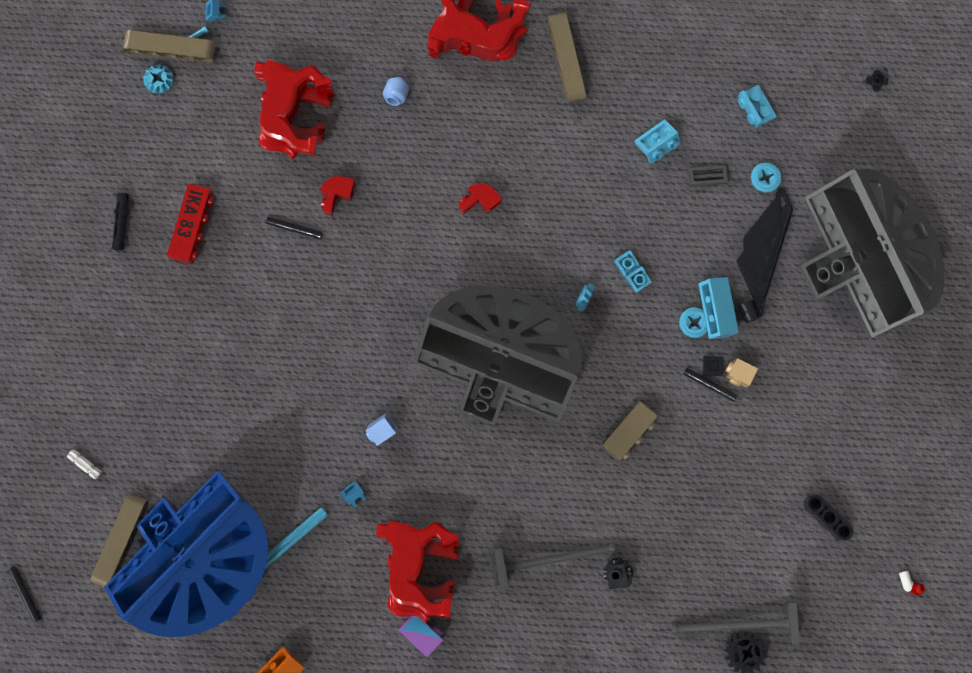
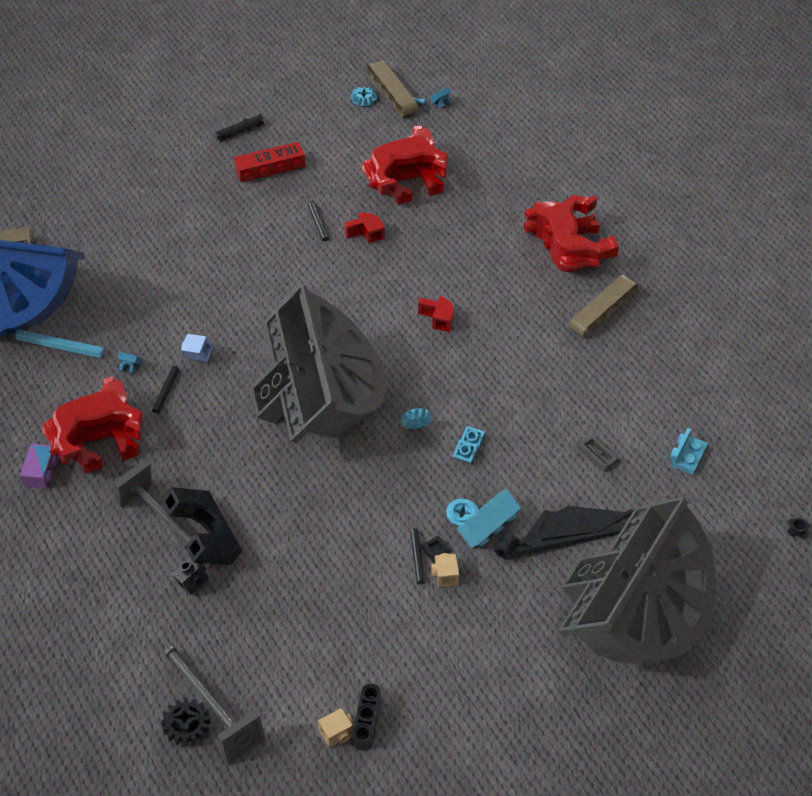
camera: 55 degrees right, 30 degrees down
white axle [67,450,102,479] -> none
light blue head [383,77,410,106] -> none
dark tan brick [601,401,657,461] -> none
medium azure bracket [635,119,681,164] -> none
medium azure gear [750,163,781,193] -> none
none -> black bar [152,366,179,413]
none -> black arch [161,487,242,565]
none -> tan brick [318,708,354,748]

